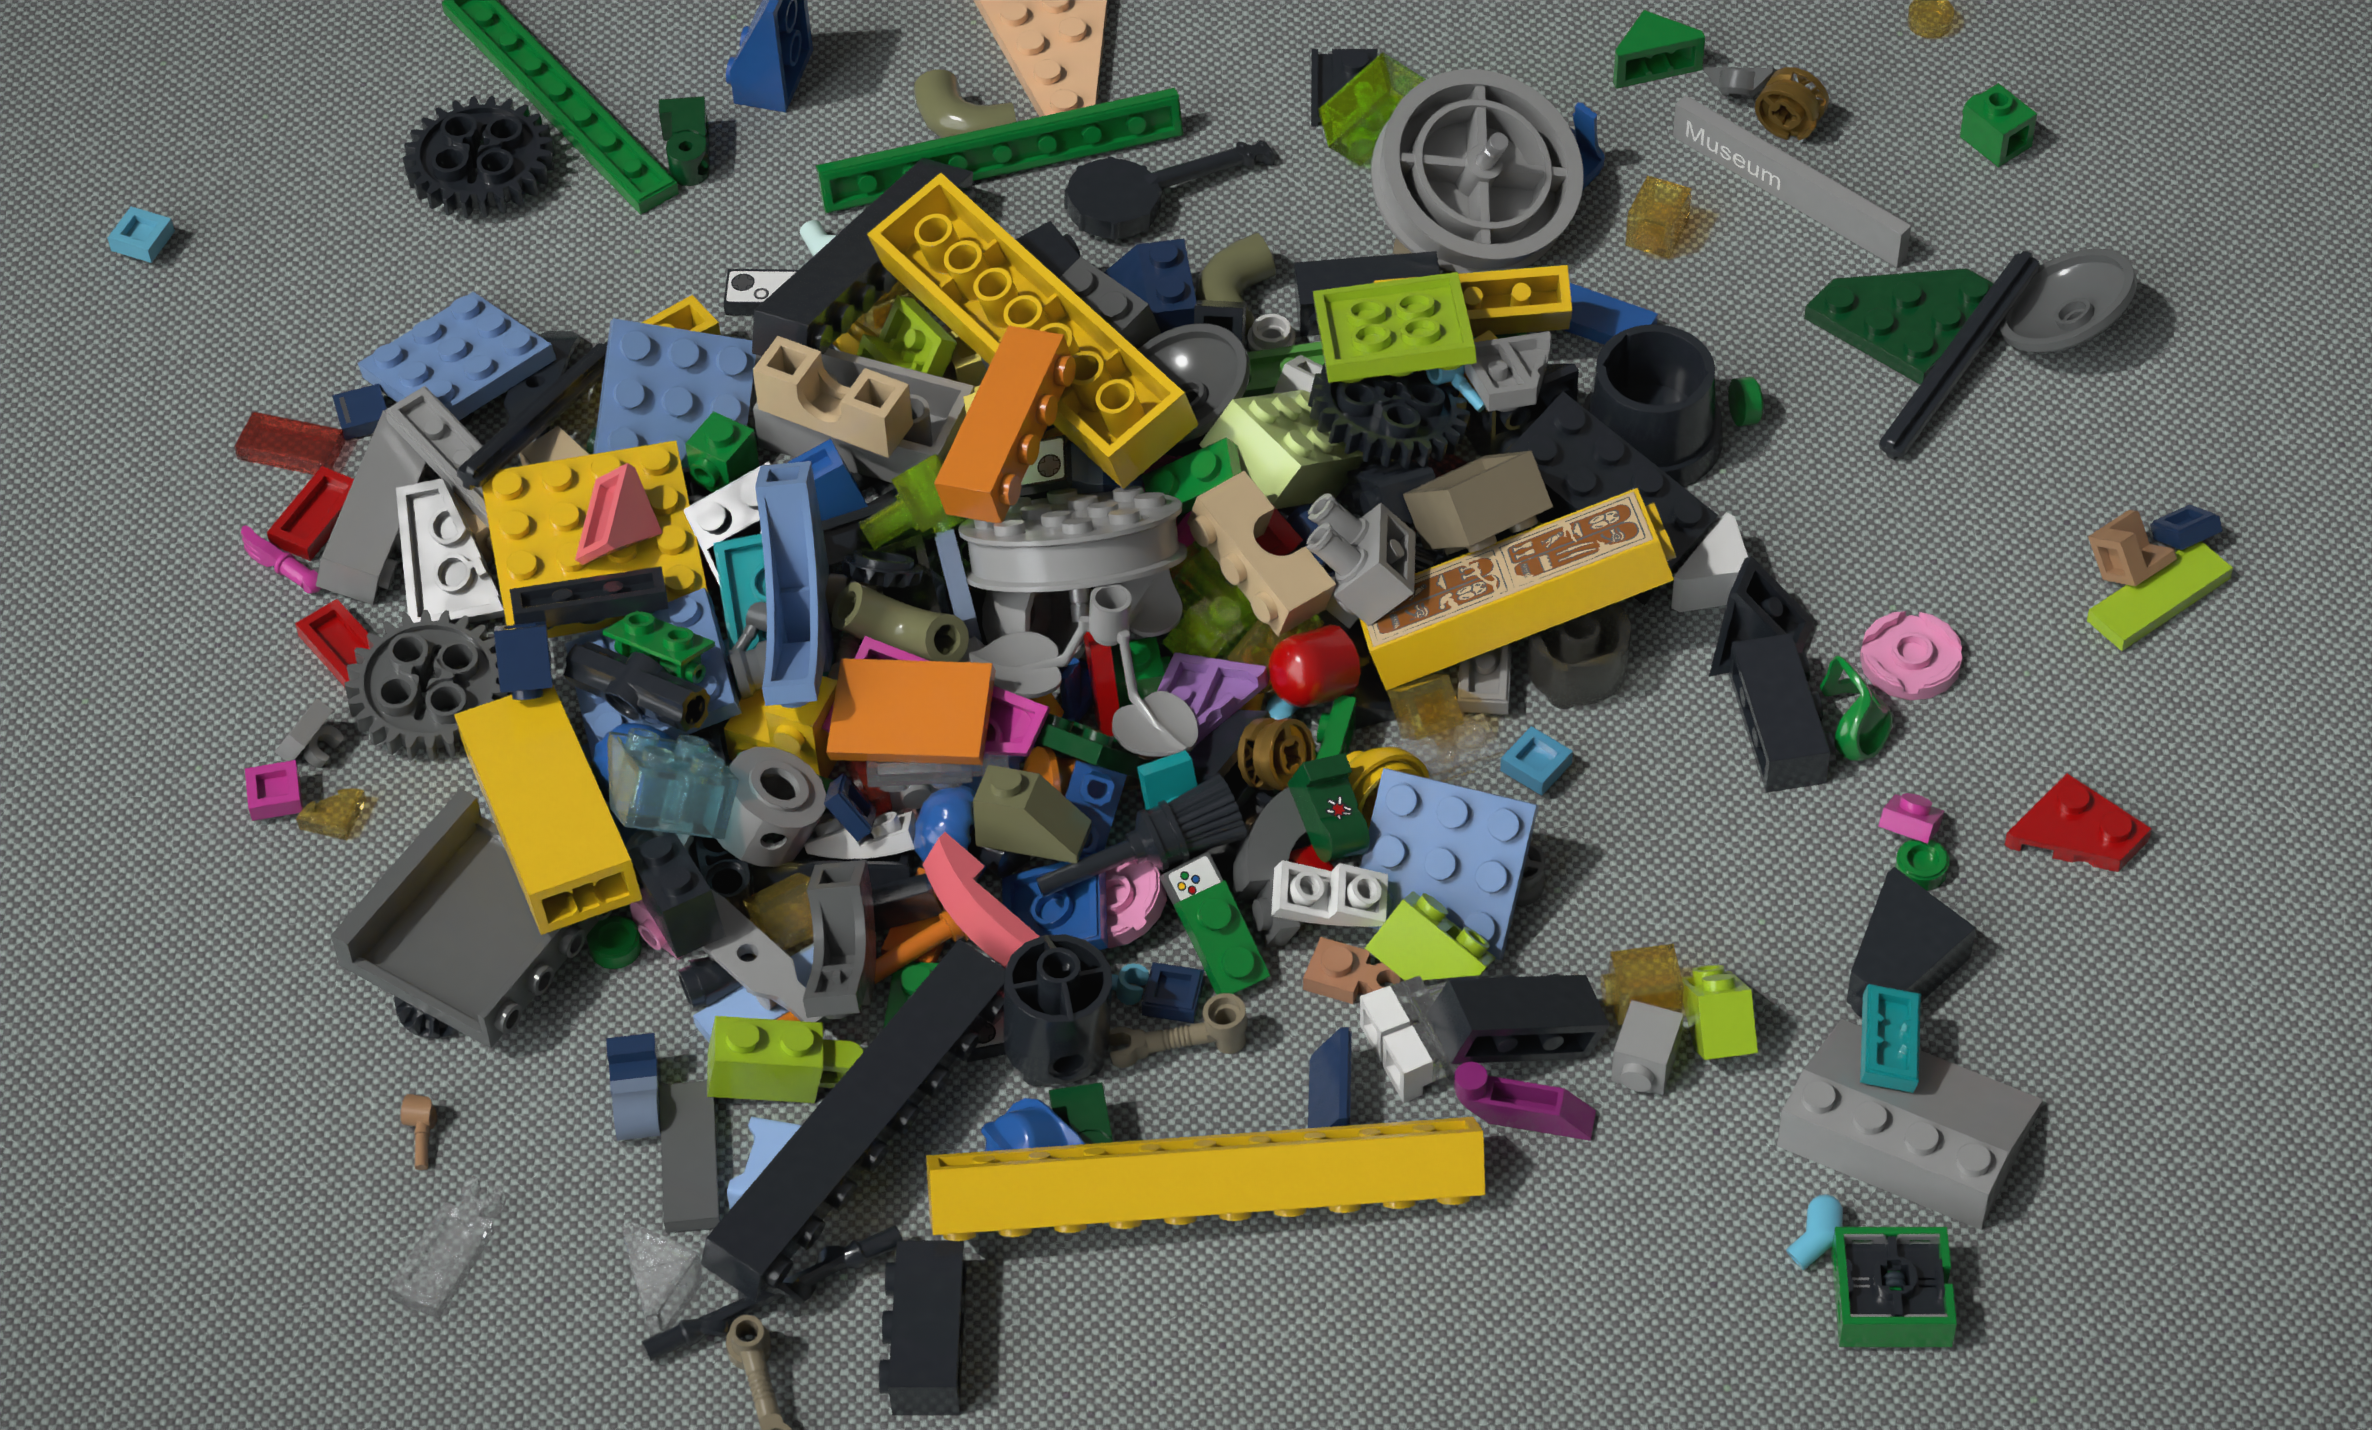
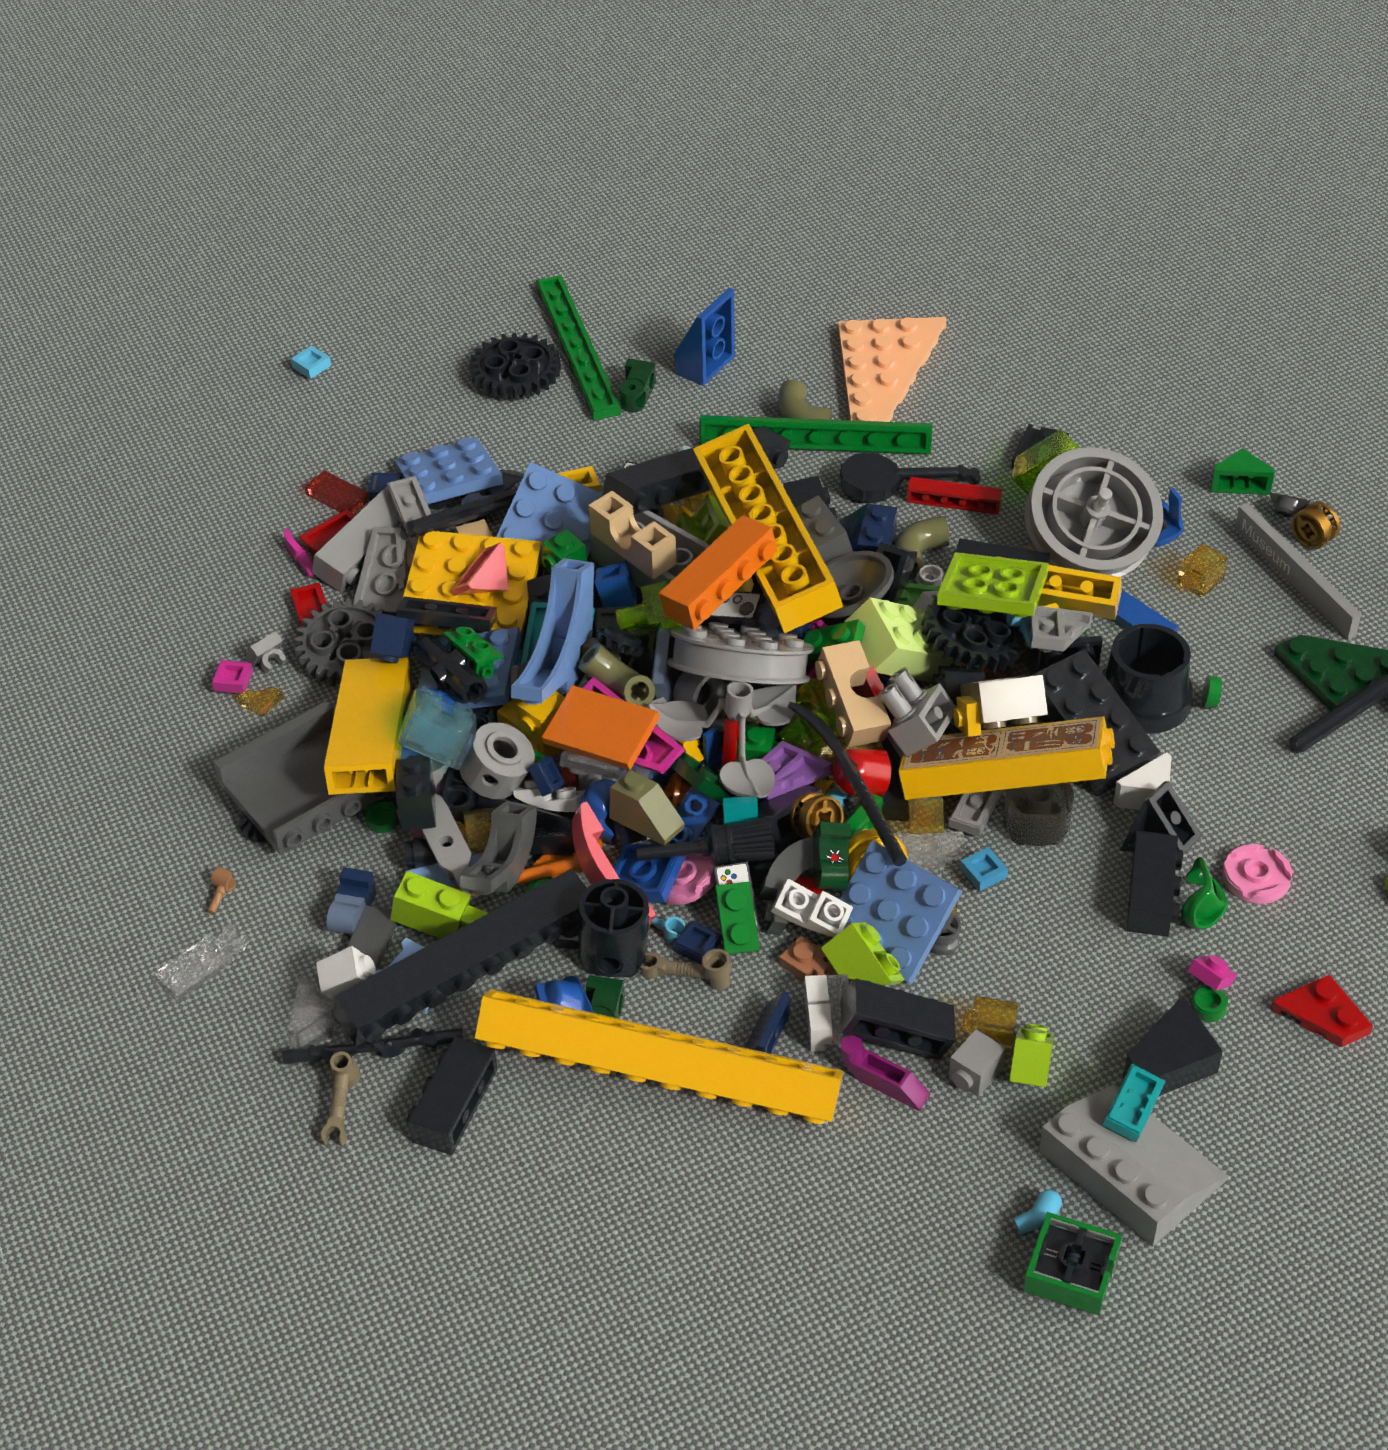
camera: 20 degrees right, 5 degrees down
none -> white brick [316,946,376,1001]
none -> black piece [787,702,907,866]
none -> red piece [907,477,1002,515]
none -> yellow plate [953,696,981,737]

